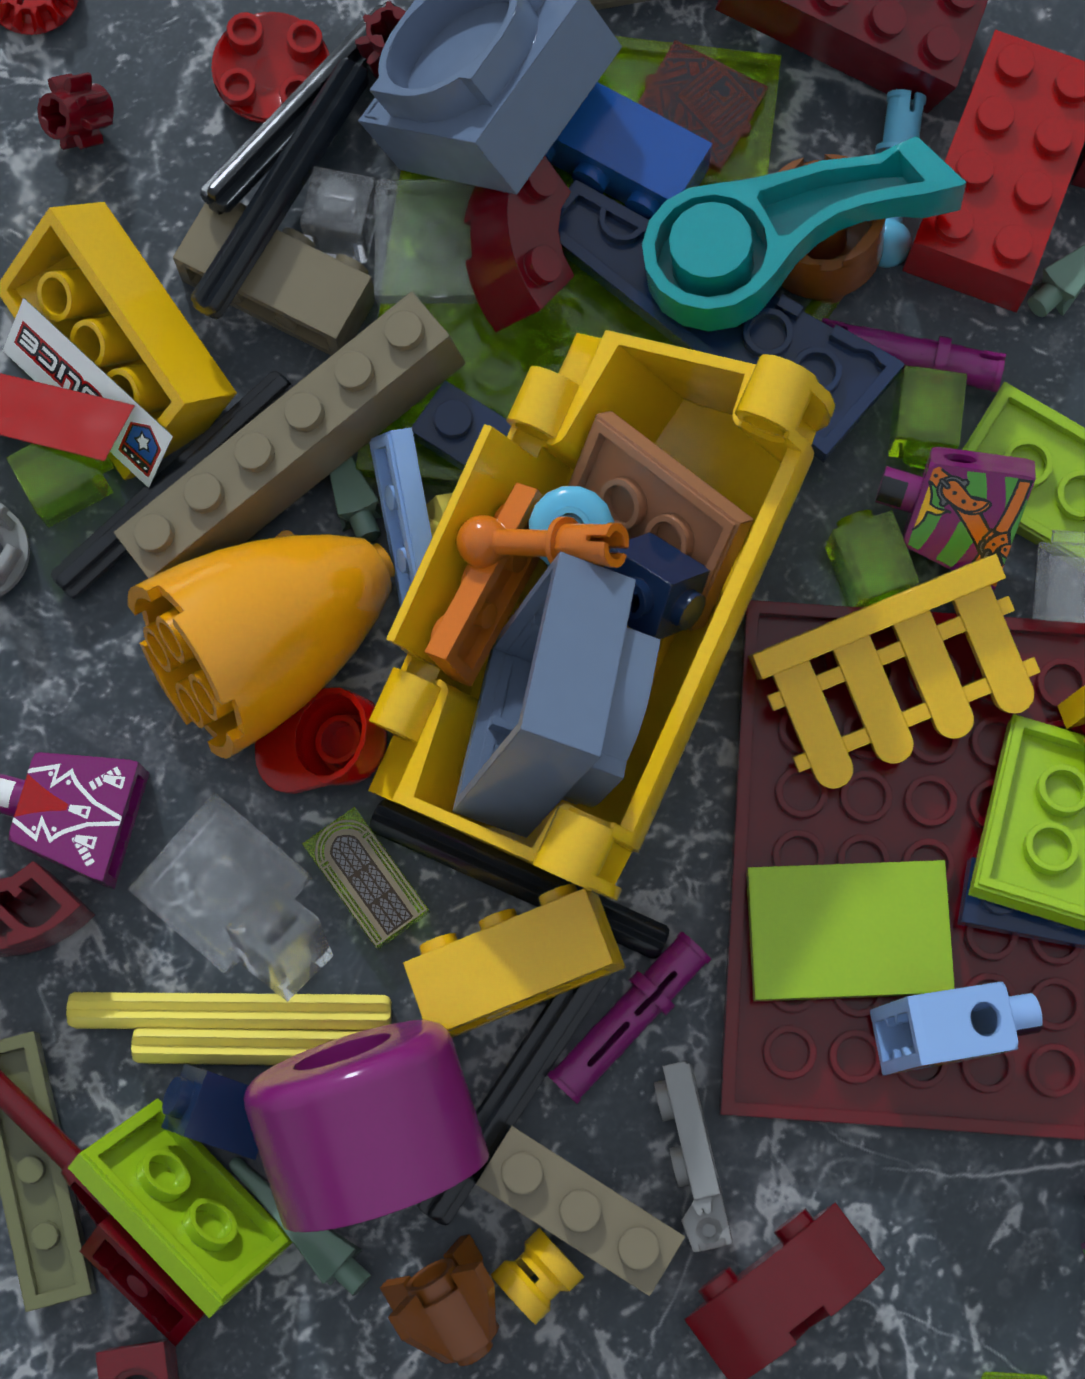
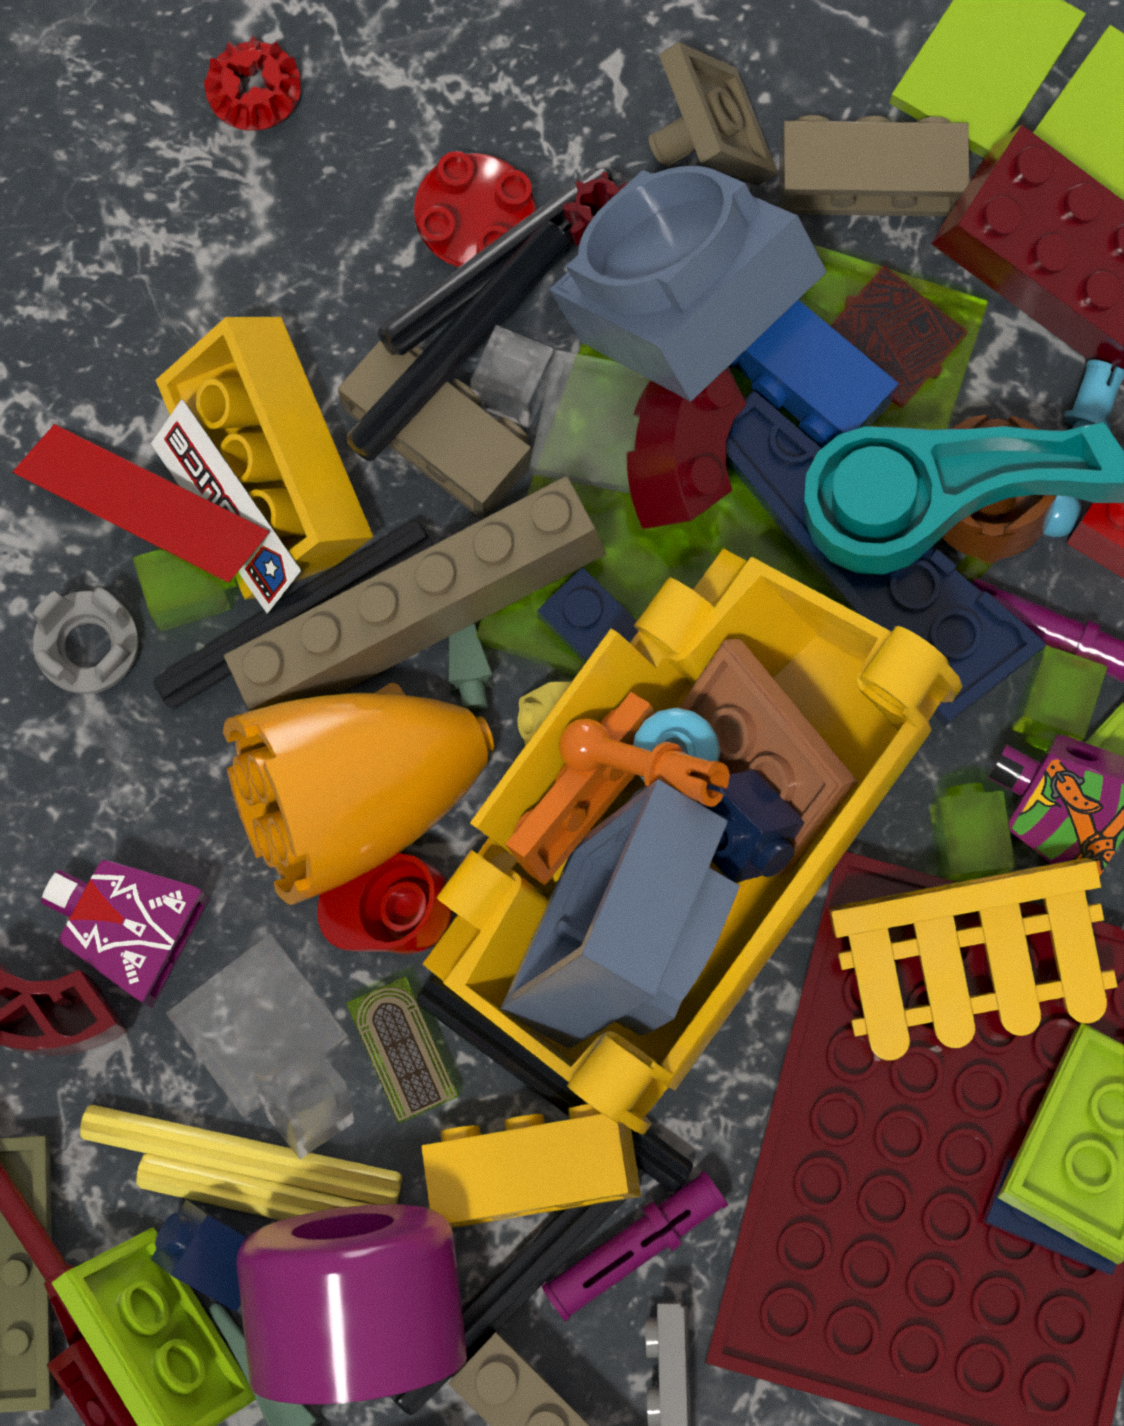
camera: 10 degrees right, 0 degrees up
dark red gear [37,72,114,150] -> none
light blue tile [369,427,432,607] -> none
lime tile [746,860,955,1002] -> none
light blue torso [869,982,1043,1076] -> none

